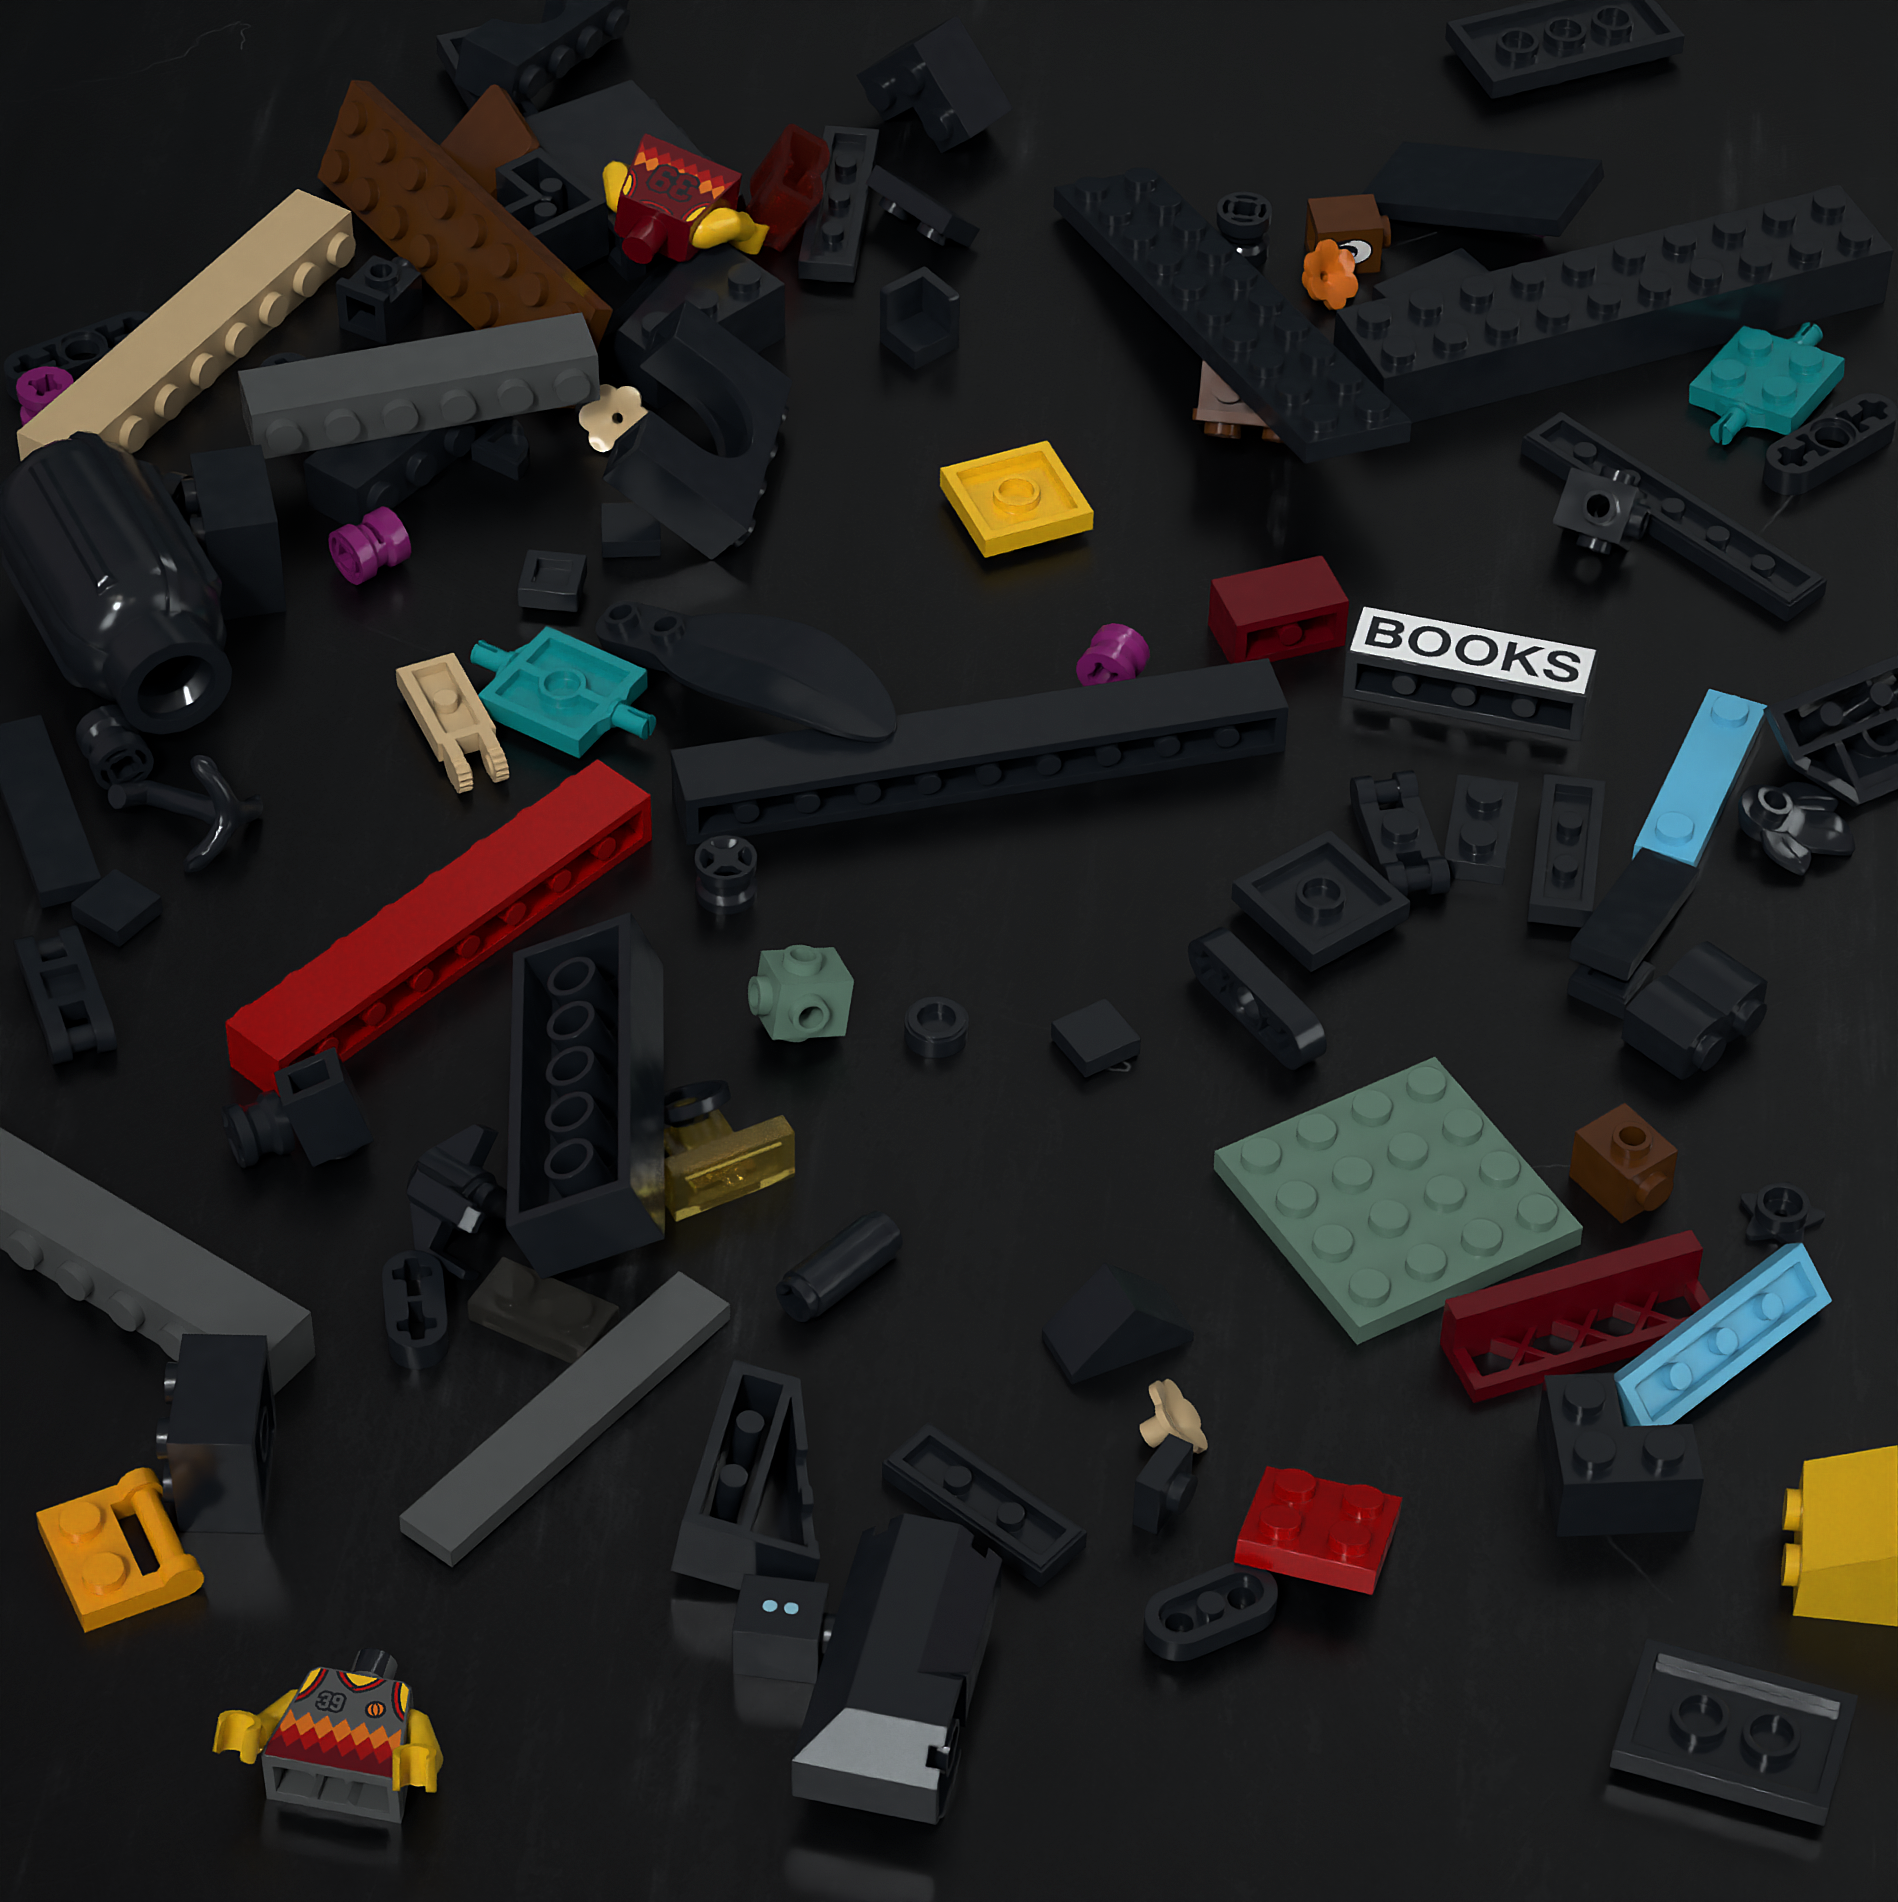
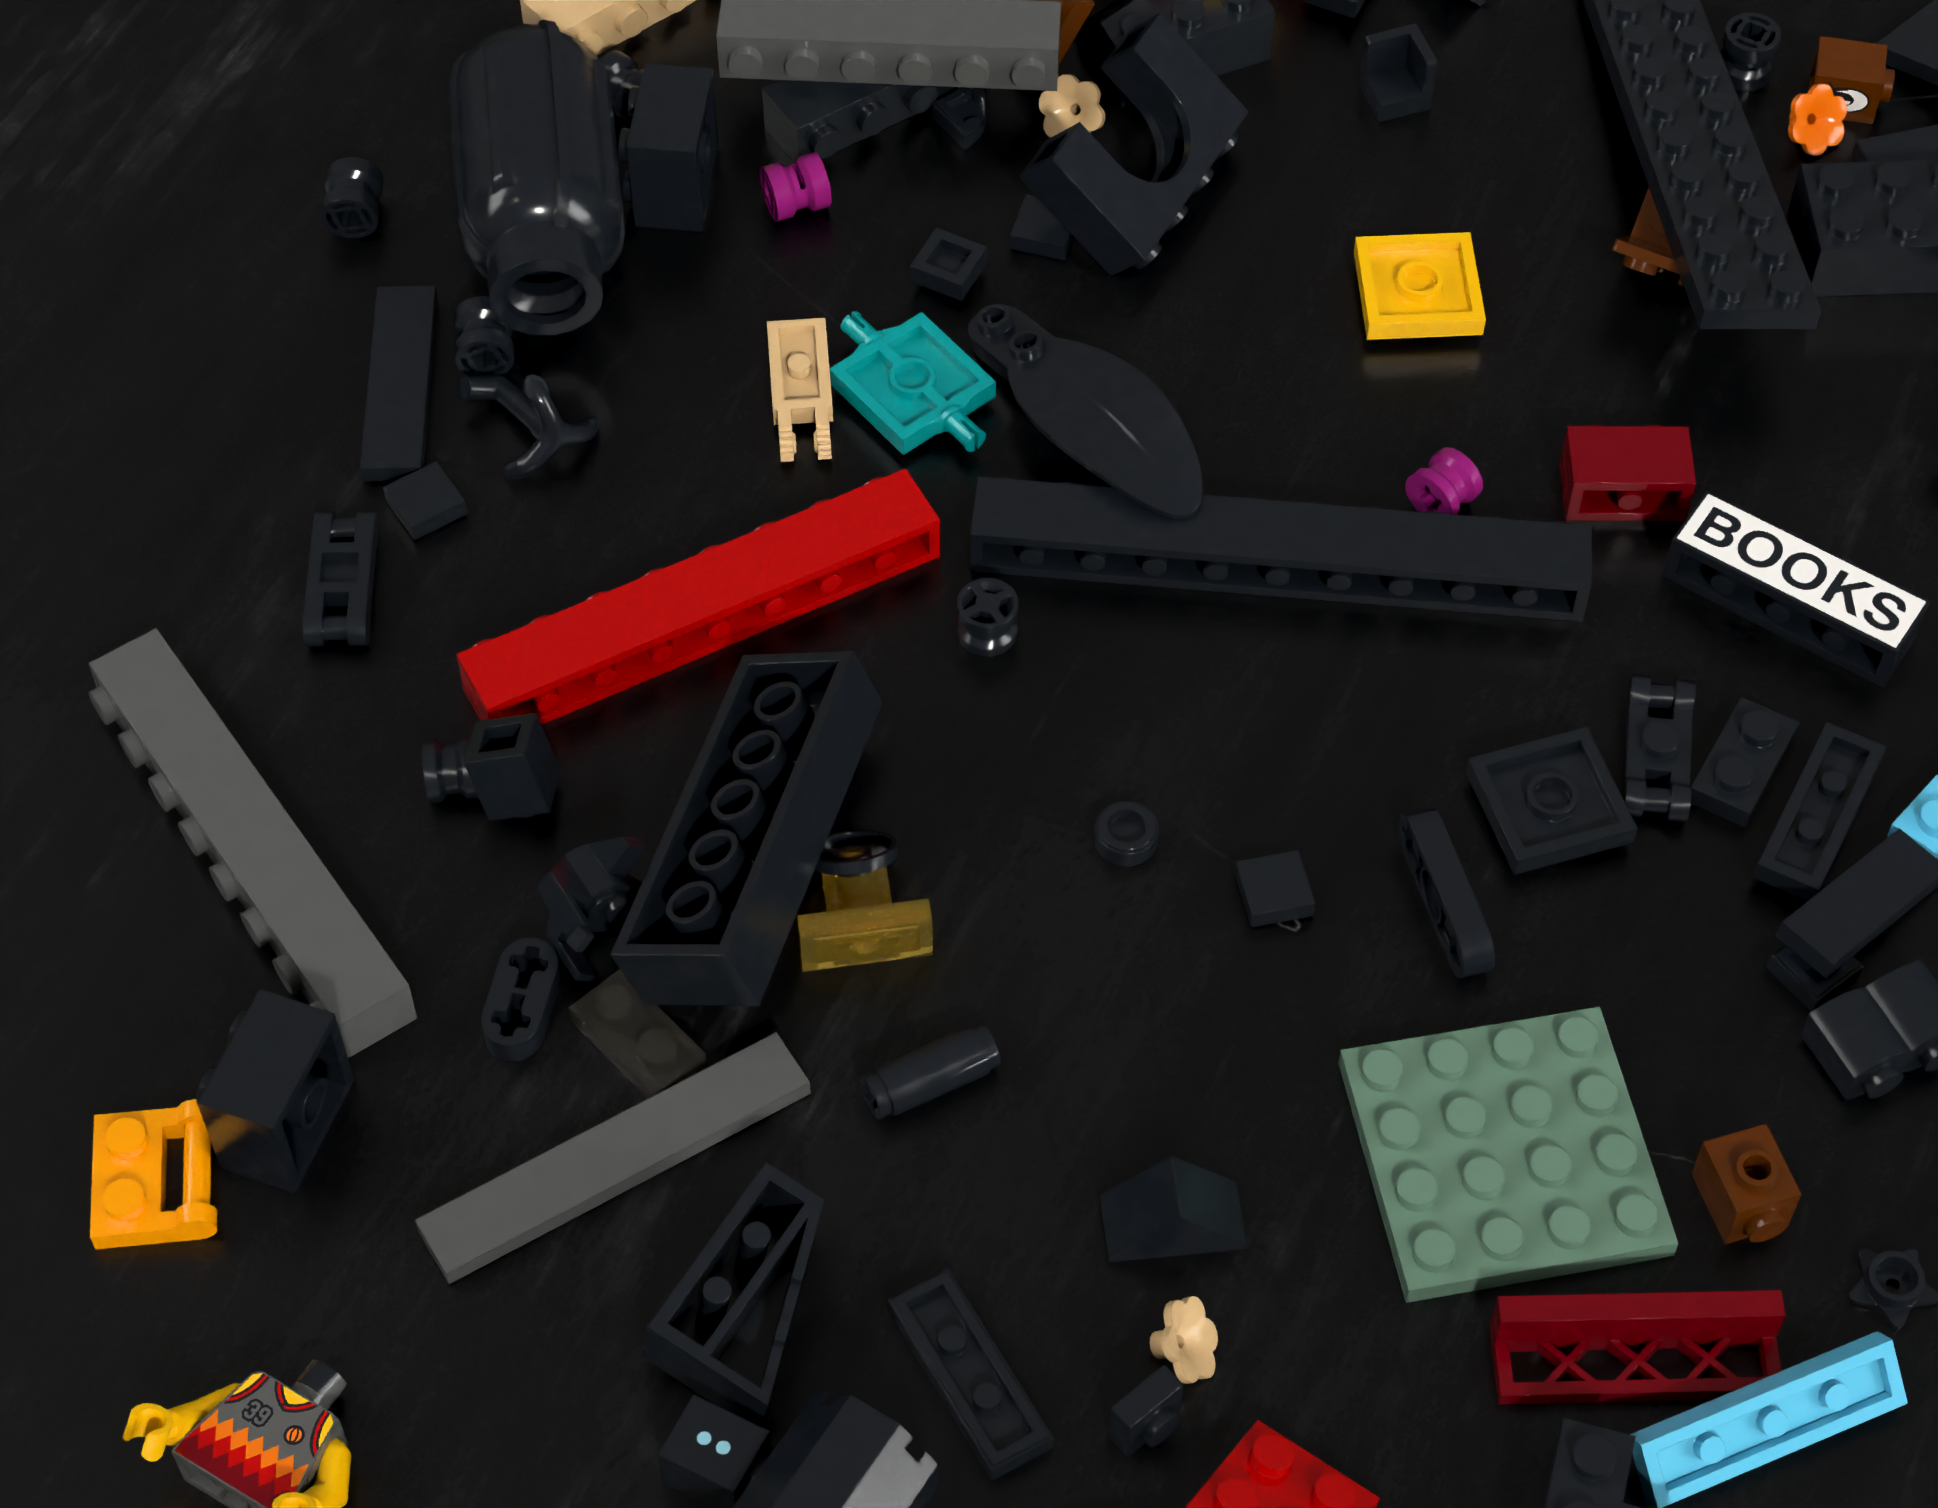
camera: 20 degrees right, 10 degrees up
sand green brick [748,945,854,1042] -> none

